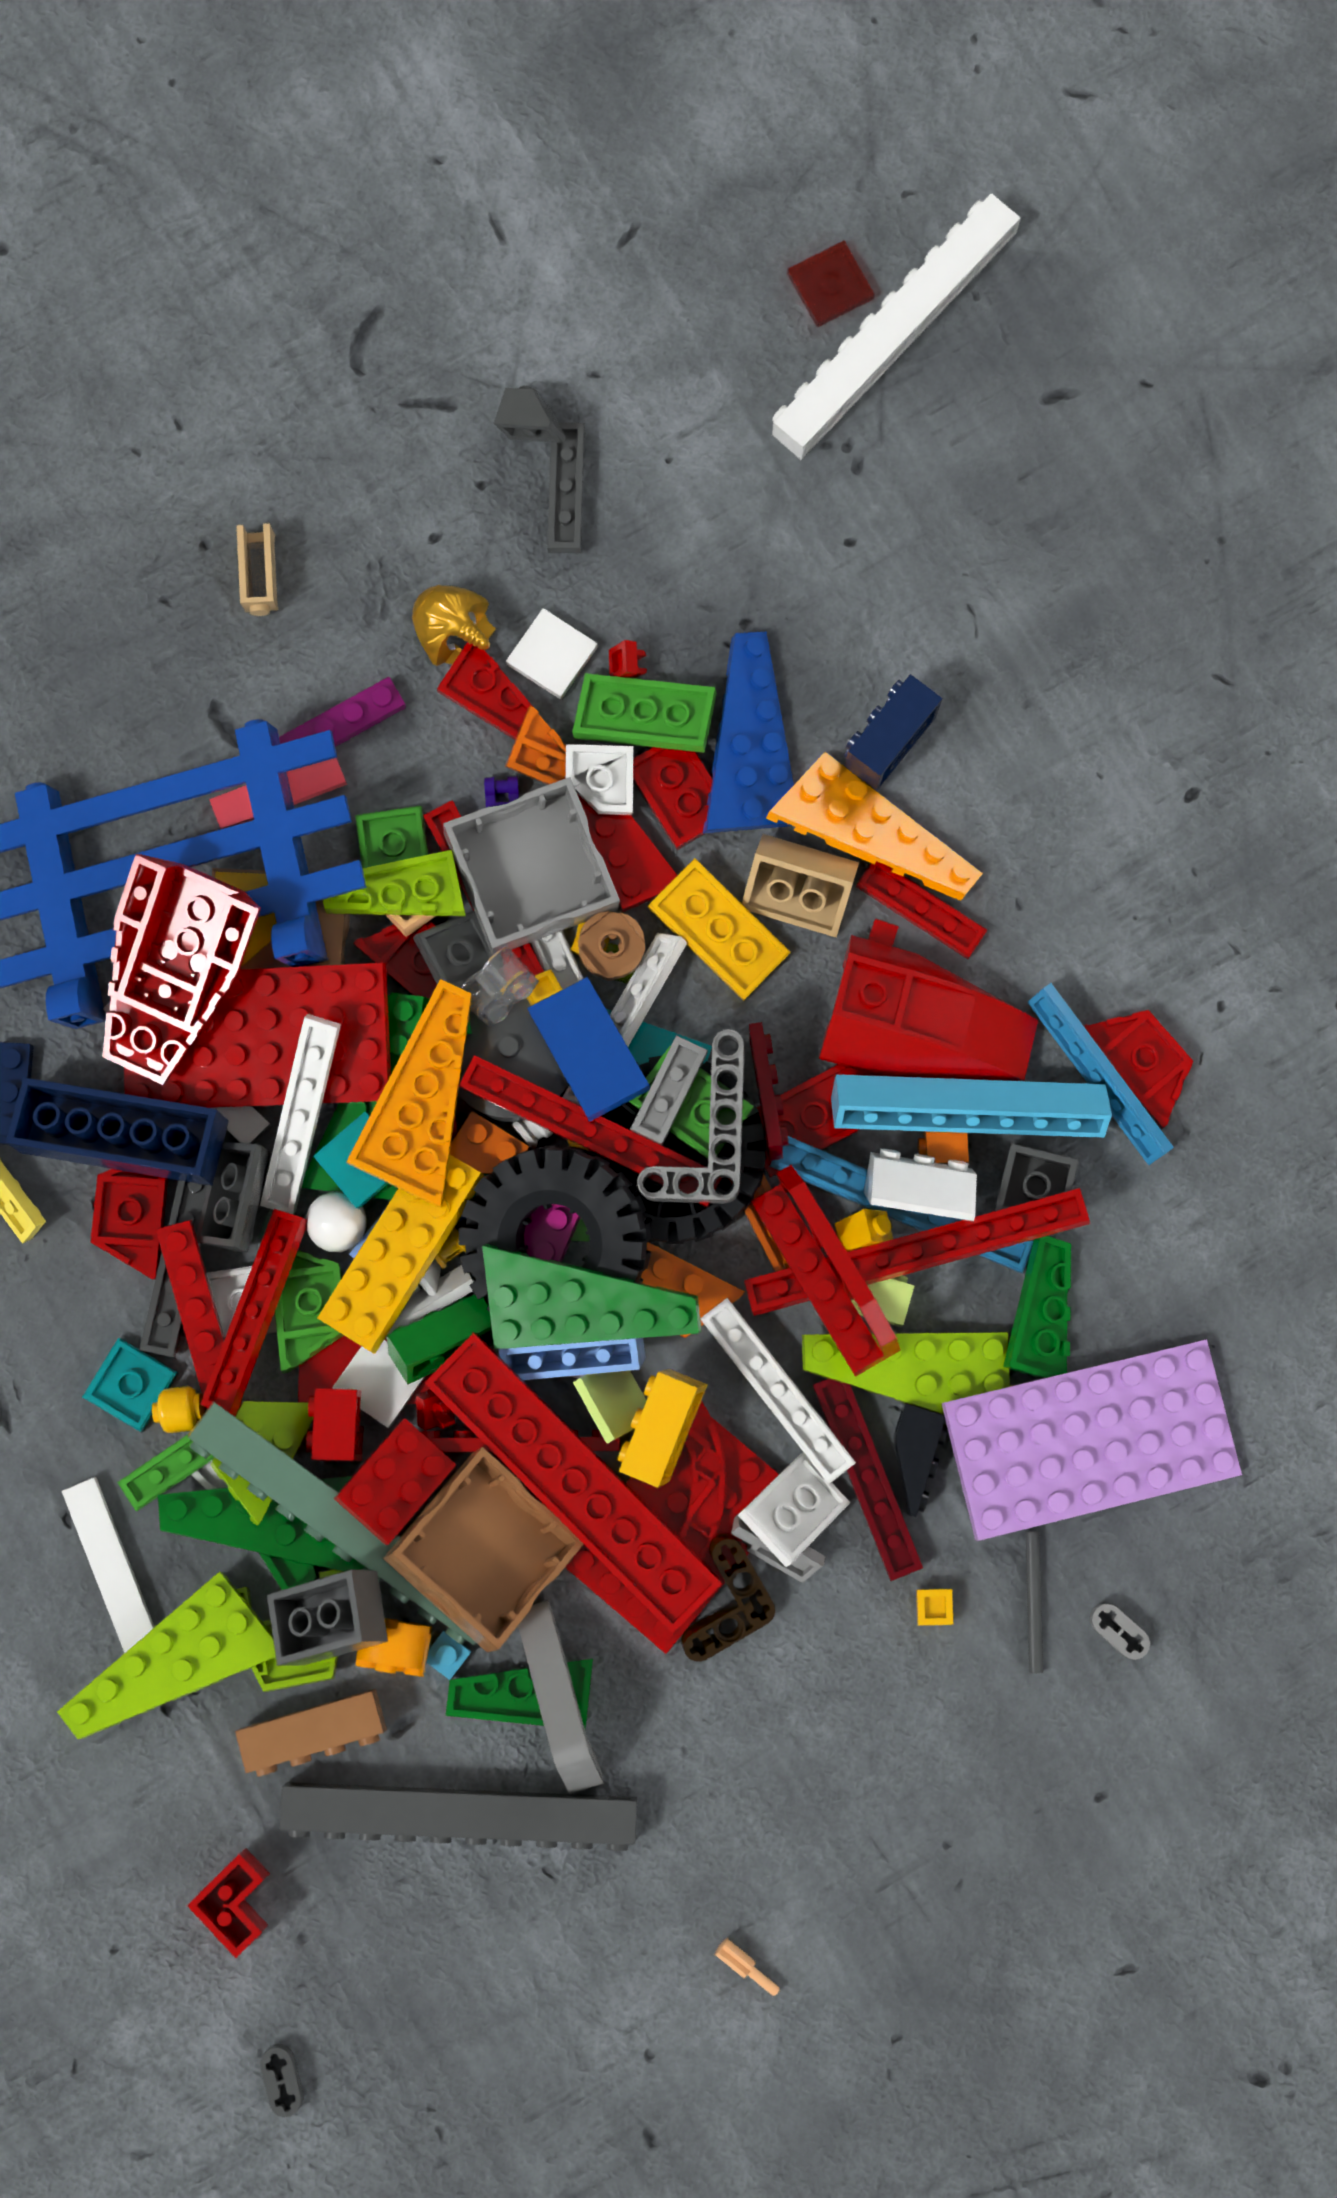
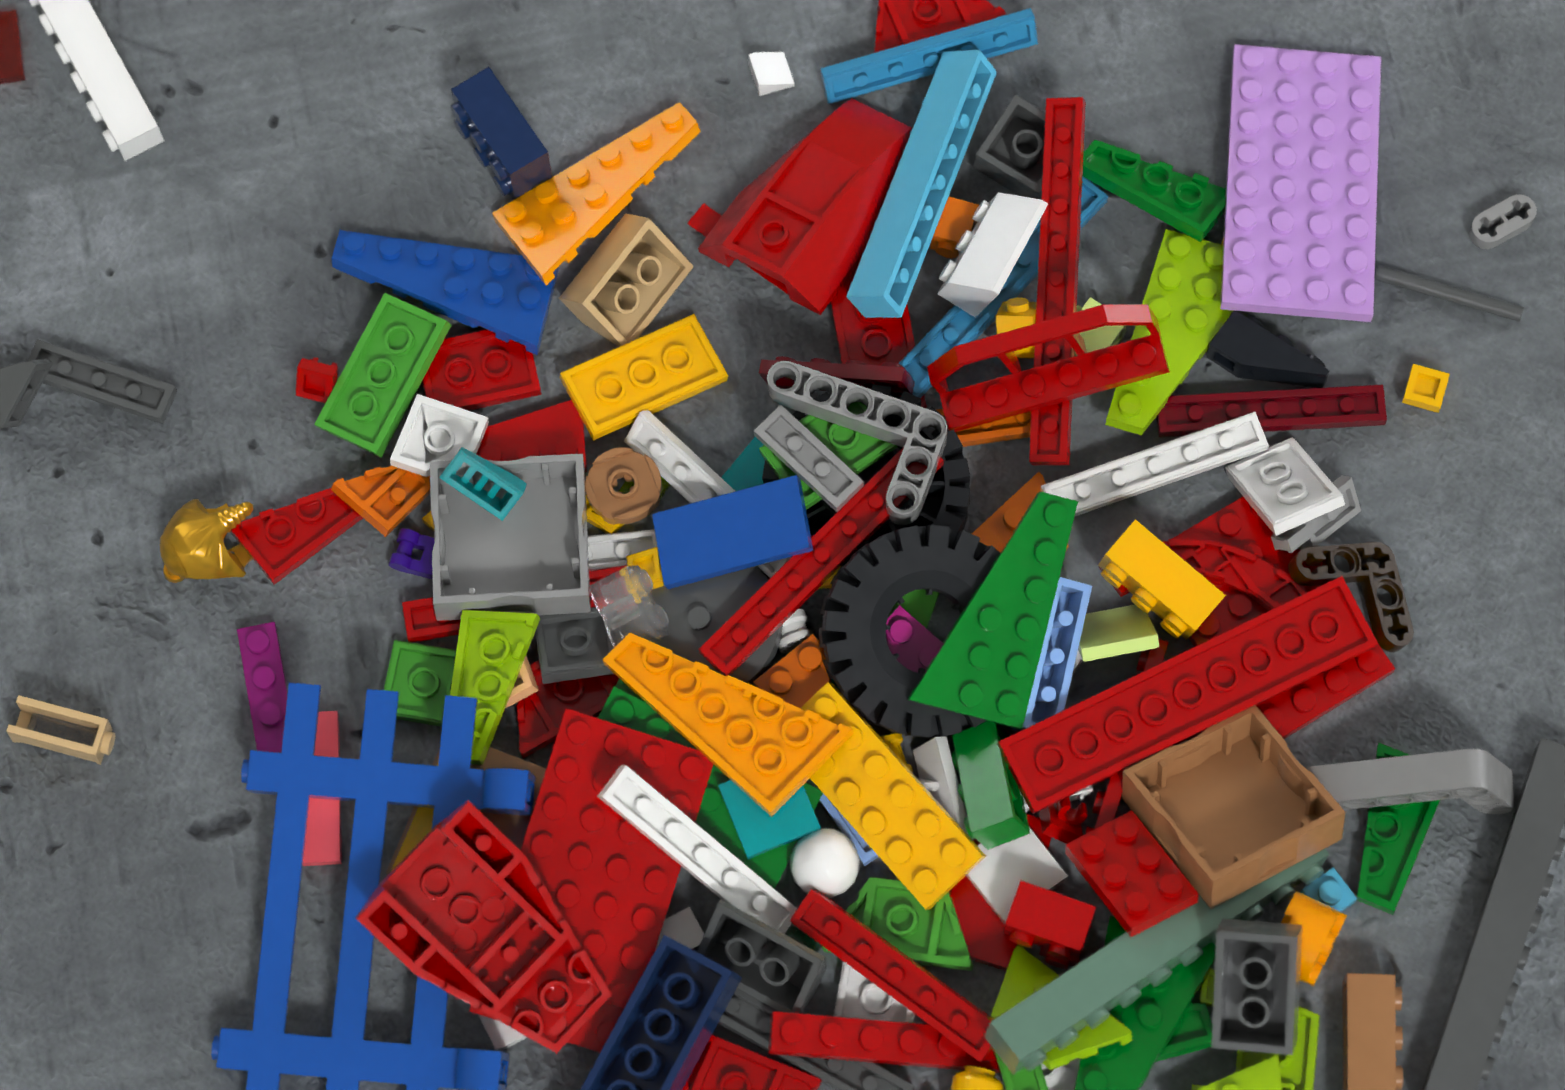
camera: 70 degrees left, 10 degrees down
white tile [506,608,598,700] -> none
red tile [856,861,987,959] -> none
none -> teal slope [439,447,527,521]
none -> white slope [748,52,794,96]

